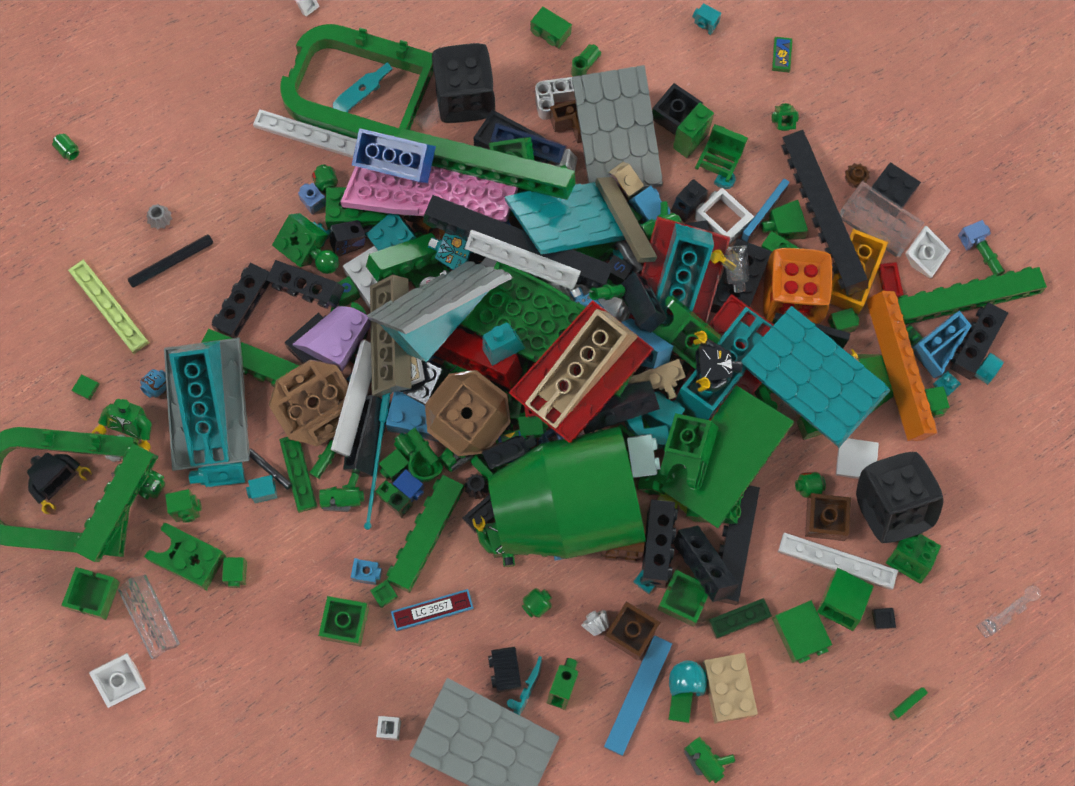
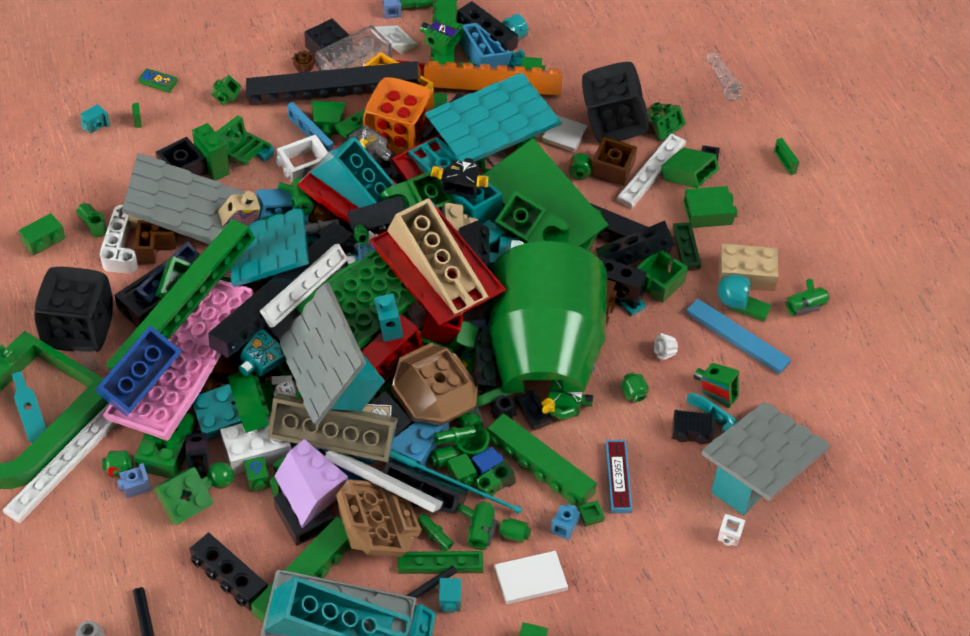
camera: 75 degrees left, 20 degrees down
black brick [266,260,345,309] -> none
green brick [318,596,369,647] -> none
dark tan tile [595,177,657,263] -> none
reddish brown brick [604,601,661,660] -> none
black torso [671,179,708,223] -> none
none -> green tile [132,103,142,128]
none -> green torso [420,18,463,56]
none -> white tile [495,551,568,605]
none -> green brick [499,518,531,543]

